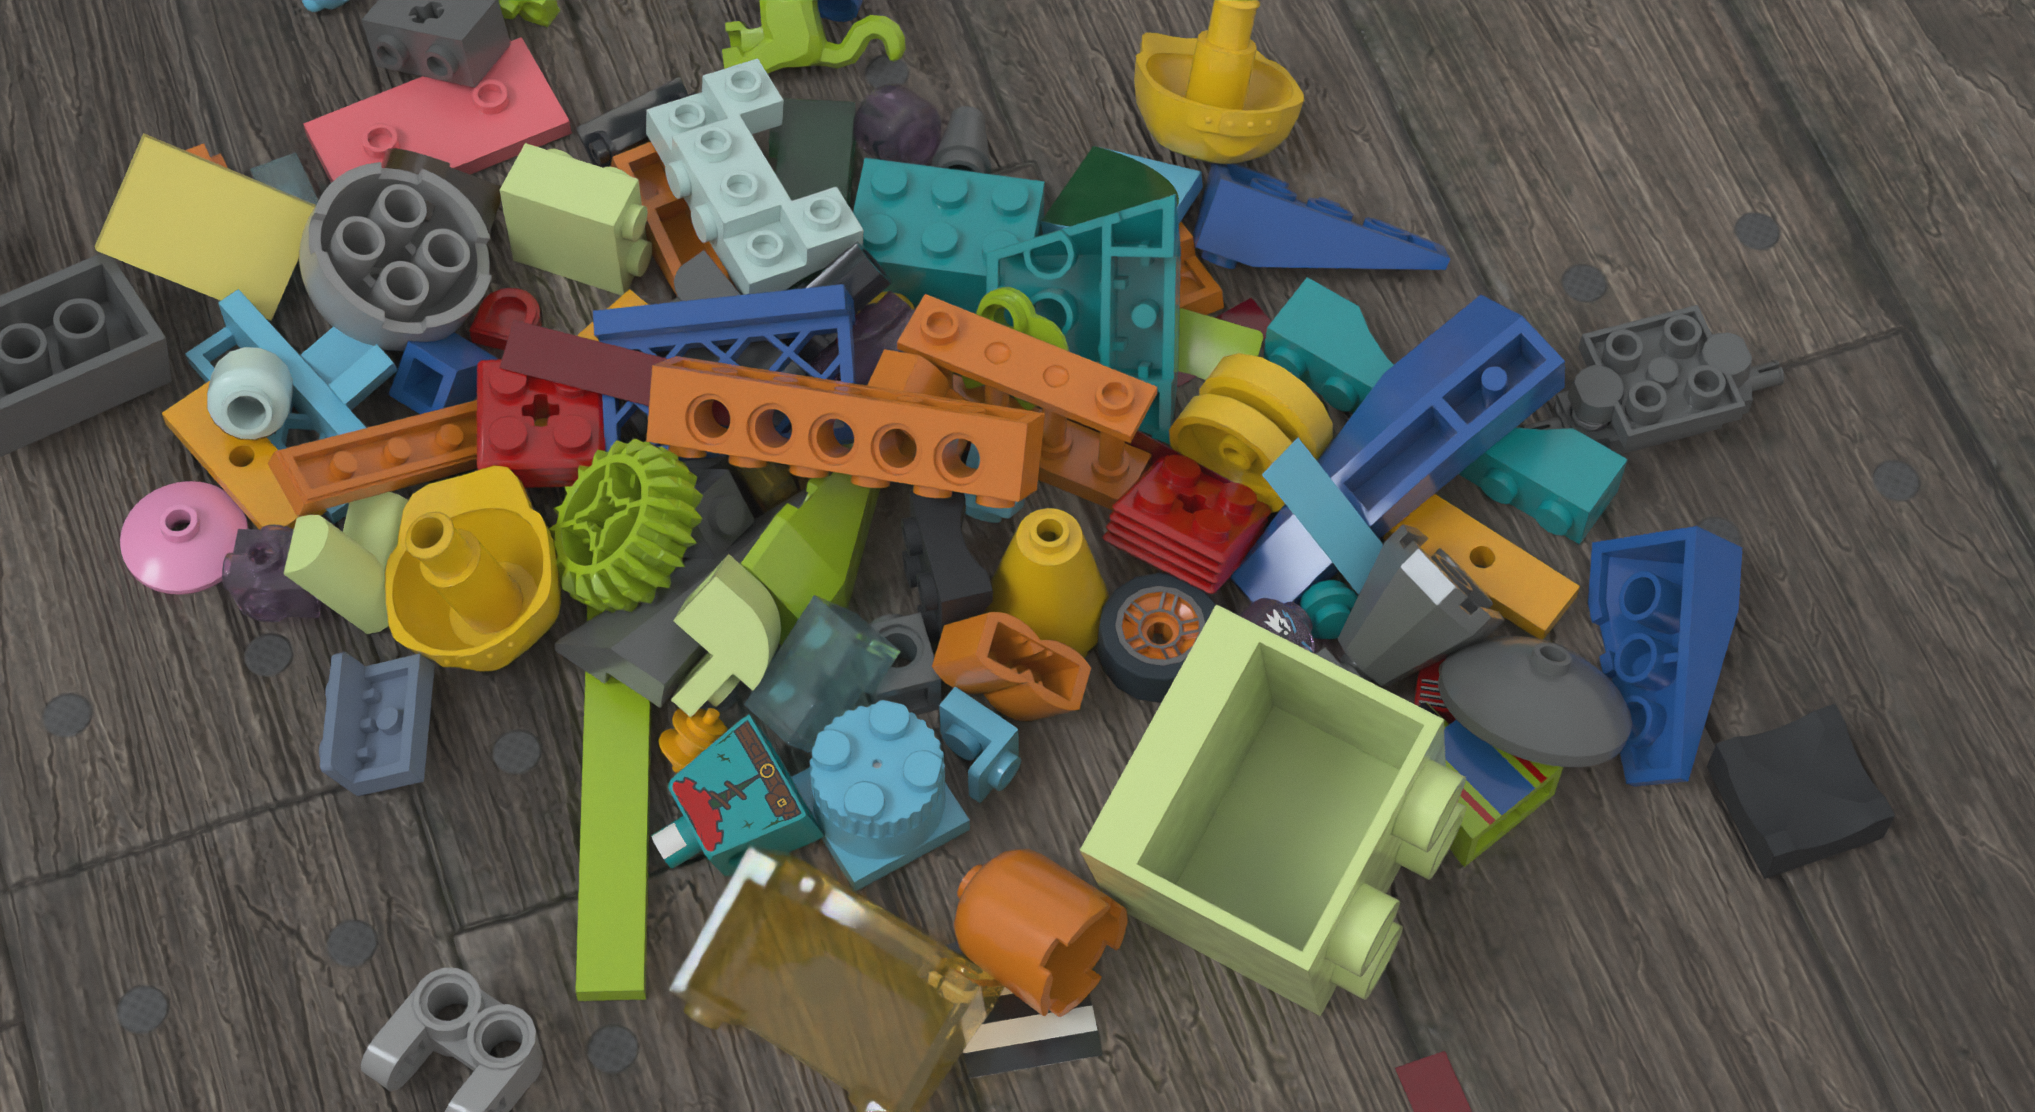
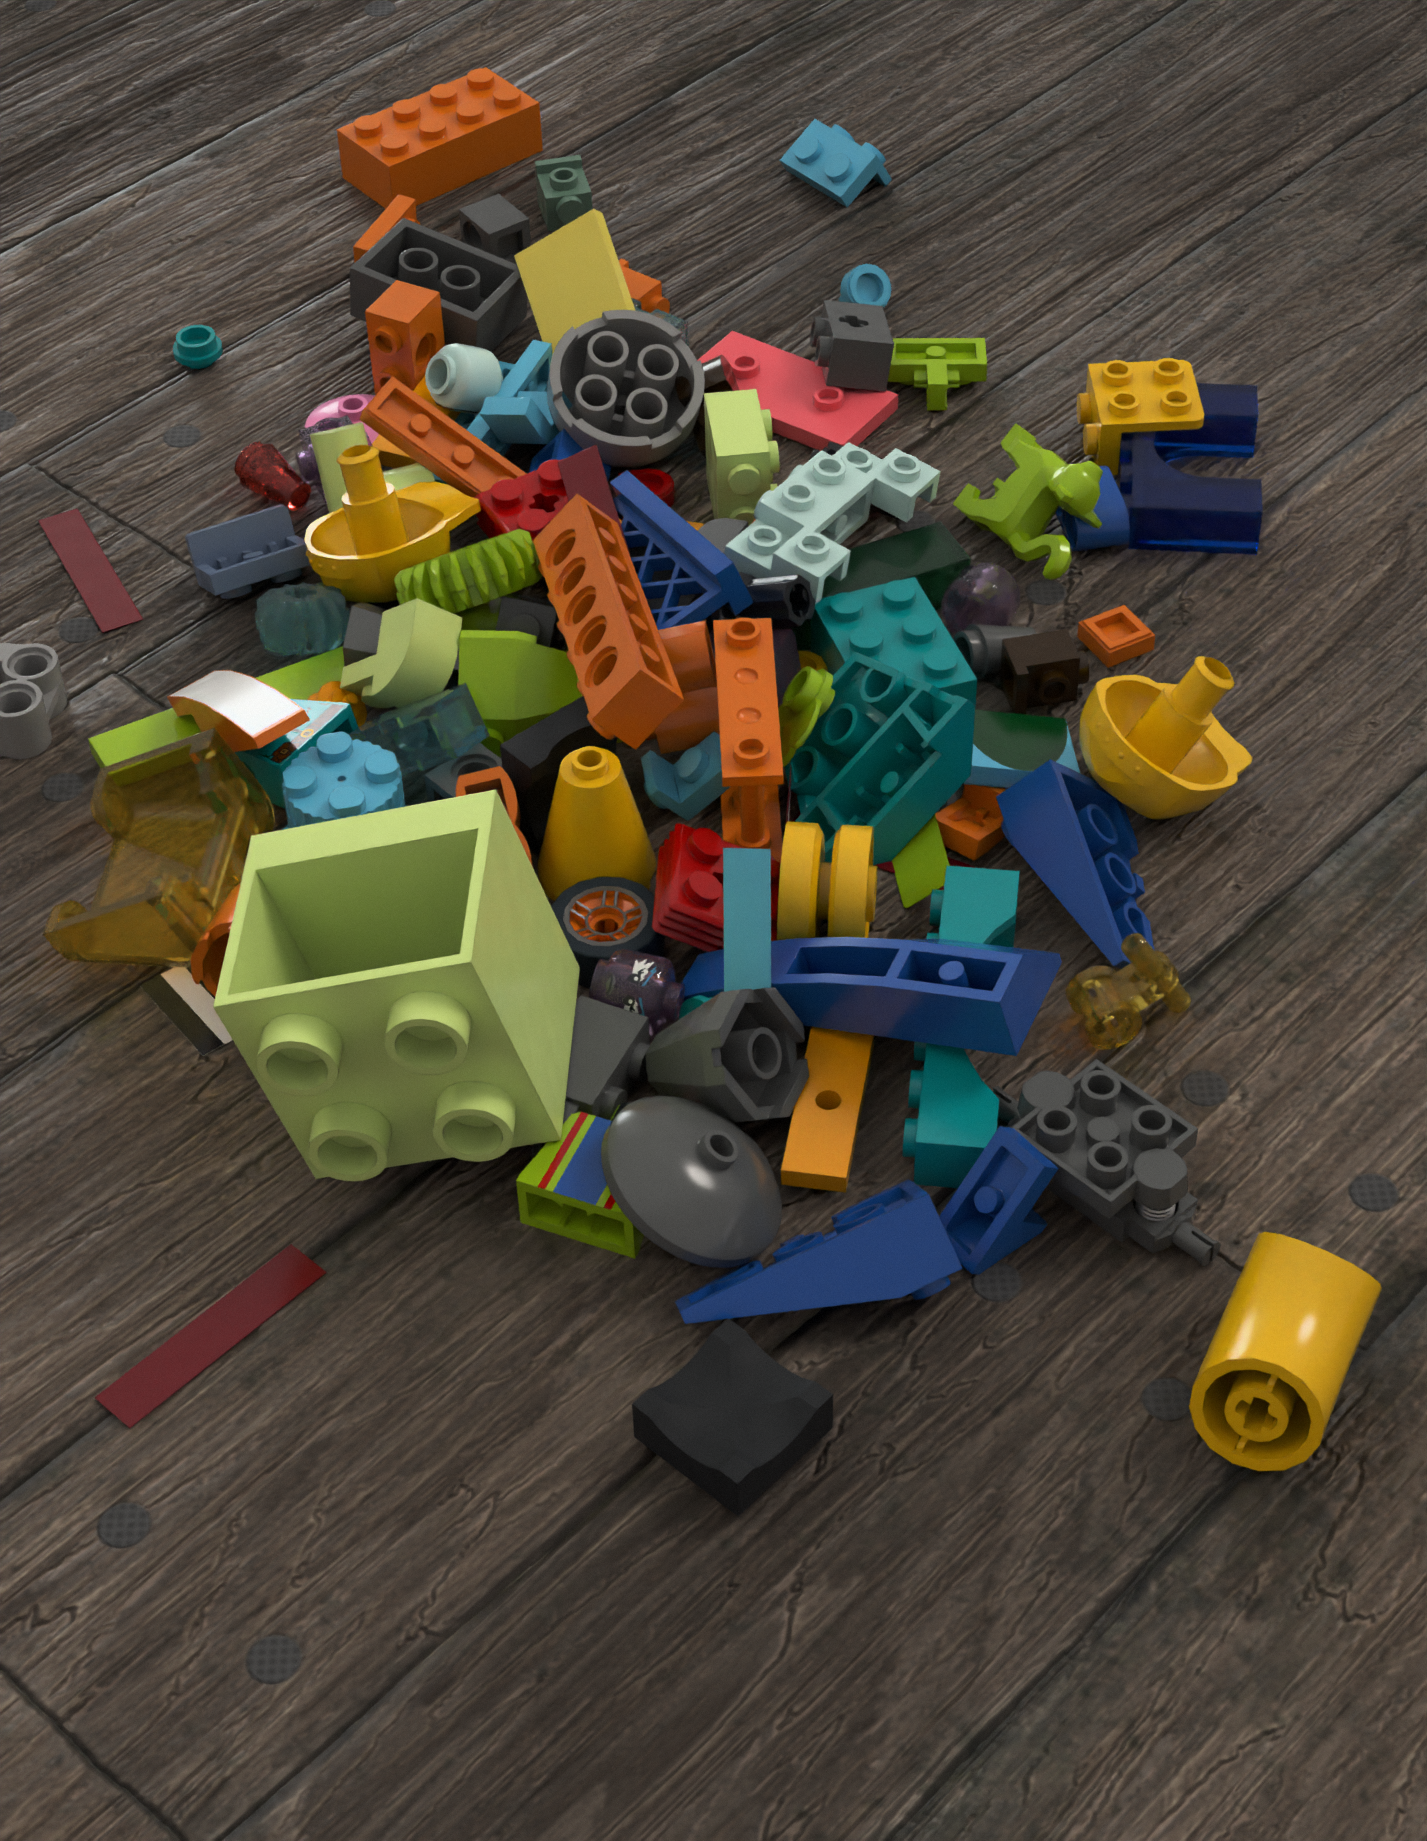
camera: 65 degrees right, 15 degrees down
none -> dark red sticker [38,508,143,633]
none -> slope [167,670,310,753]
none -> clear red cone [234,442,311,511]
none -> clear light blue gear [255,582,350,657]
none -> orange brick [365,280,445,395]
none -> blue slope [939,1126,1059,1275]
none -> dark brown brick [1000,629,1089,714]
none -> clear yellow piece [1065,933,1191,1050]
none -> orange tile [1077,605,1155,668]
none -> yellow brick [1189,1232,1382,1471]

